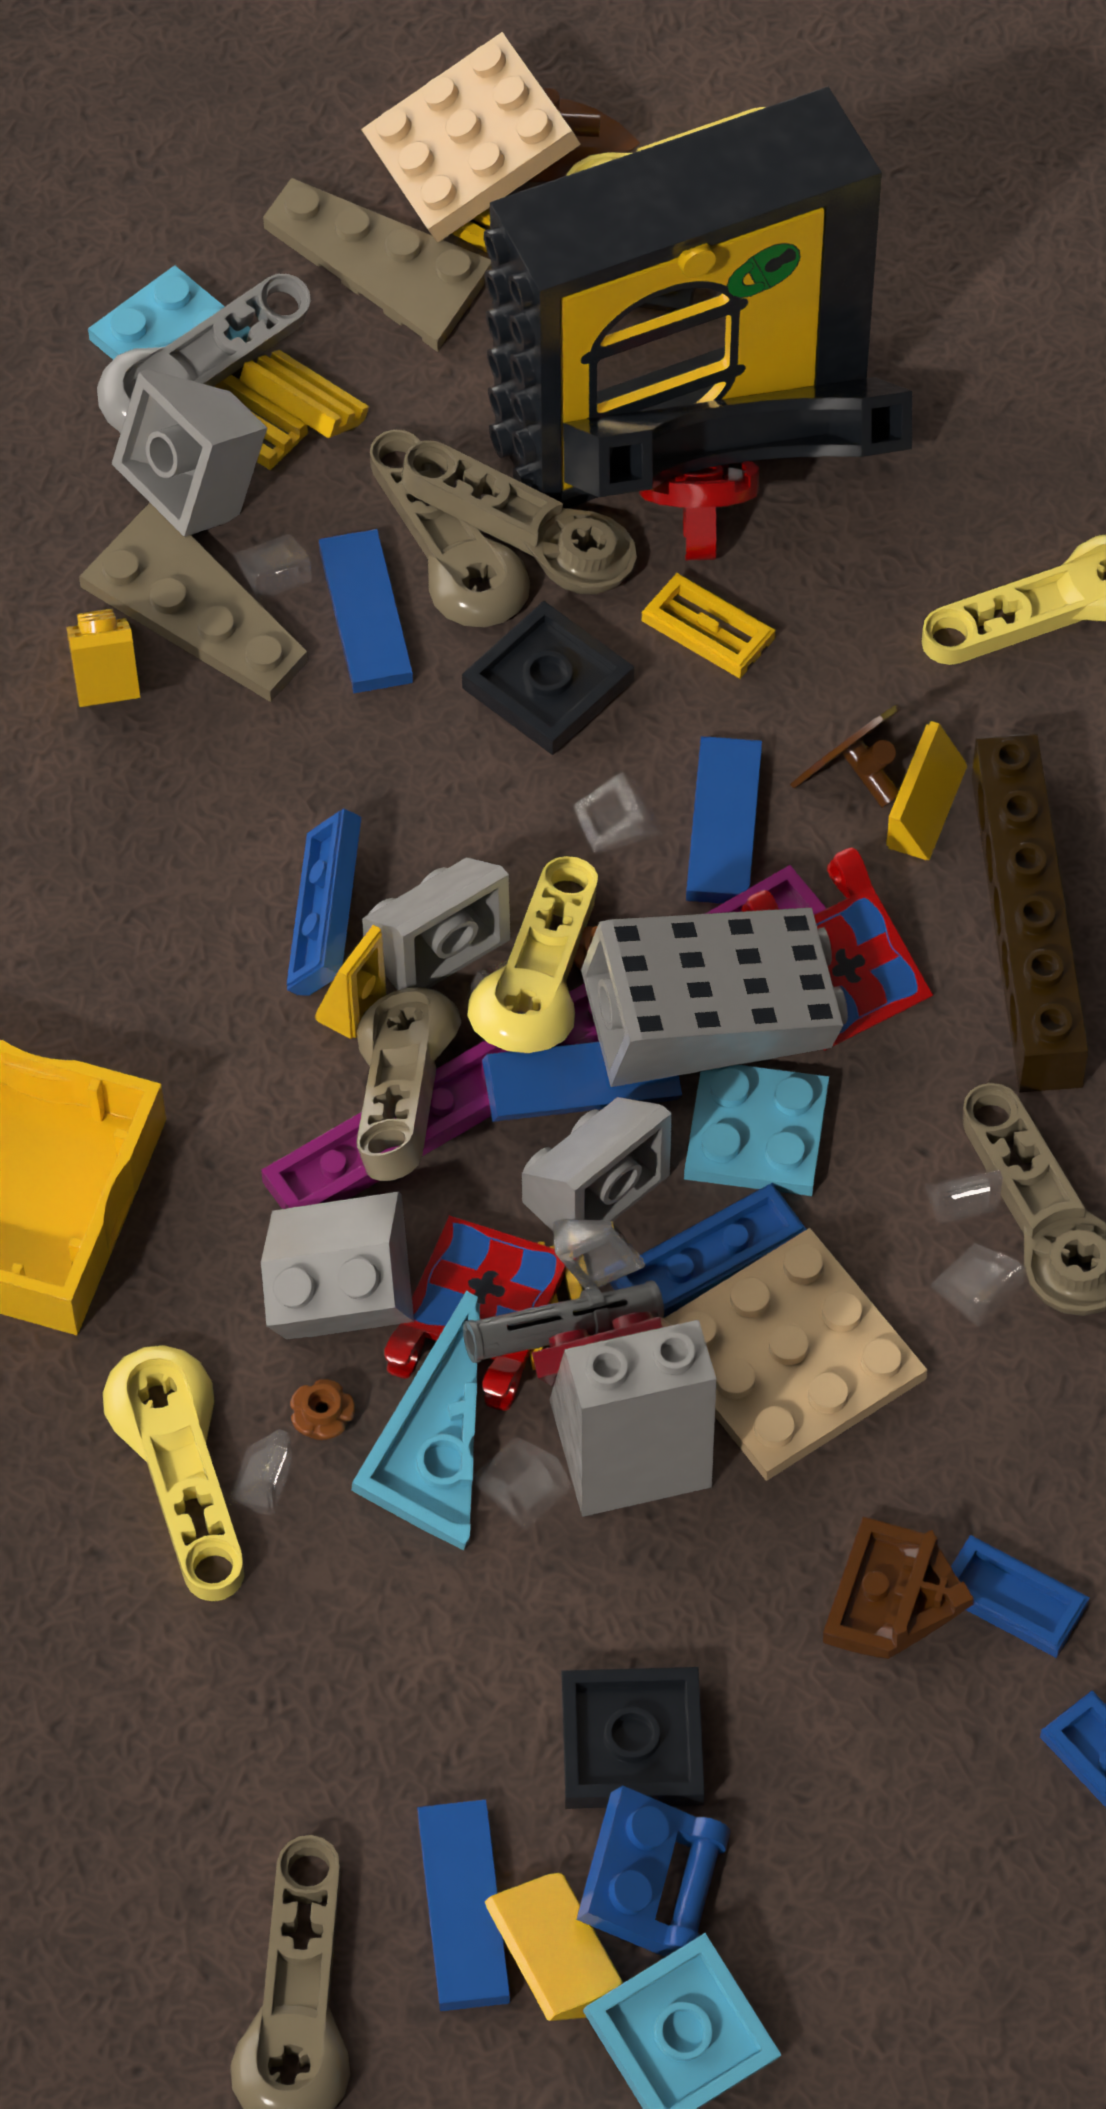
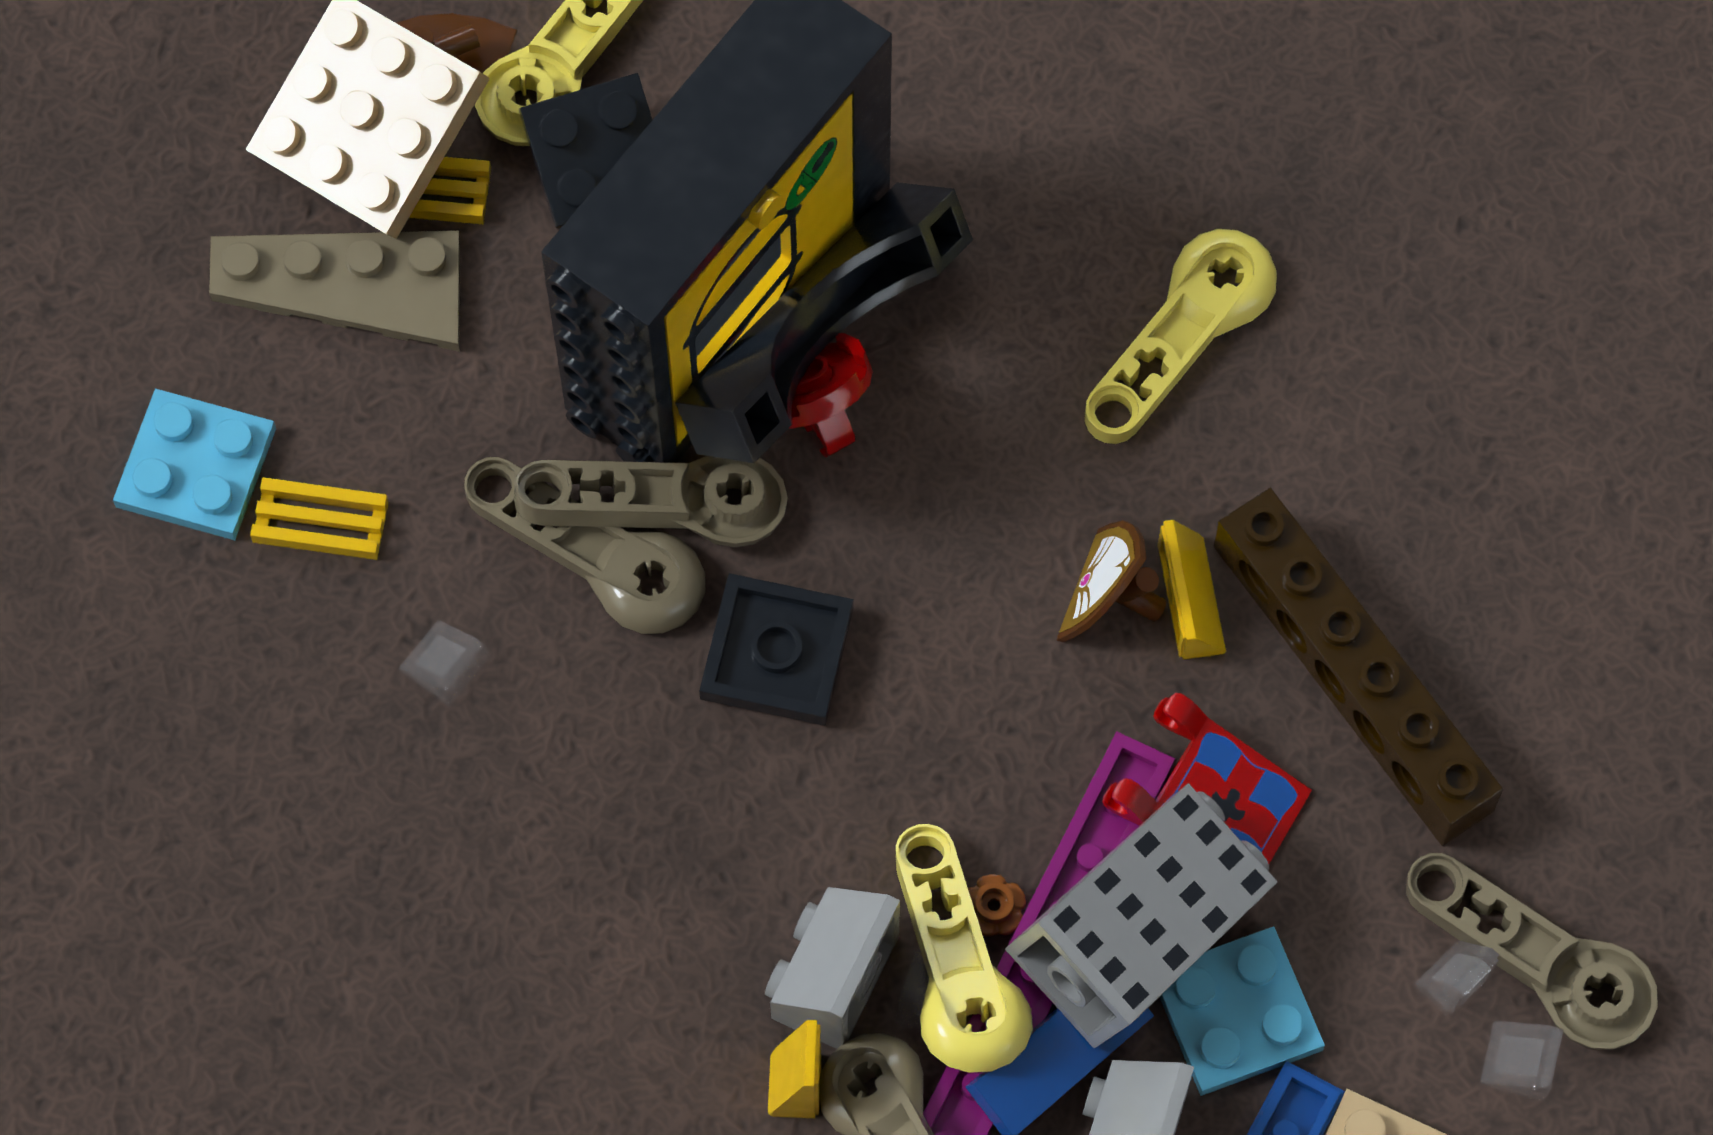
camera: 30 degrees left, 10 degrees up
yellow slope [66,609,140,707] -> none
dark tan wing [79,503,308,702] -> none
light grey beam [97,274,311,433] -> none
light grey slope [112,369,267,537] -> none
yellow tile [239,350,369,438] -> none
blue tile [286,809,362,996] -> none
blue tile [318,529,413,694] -> none
clear slope [573,772,663,855] -> none
yellow tile [642,573,776,679] -> none
blue tile [686,736,762,903] -> none

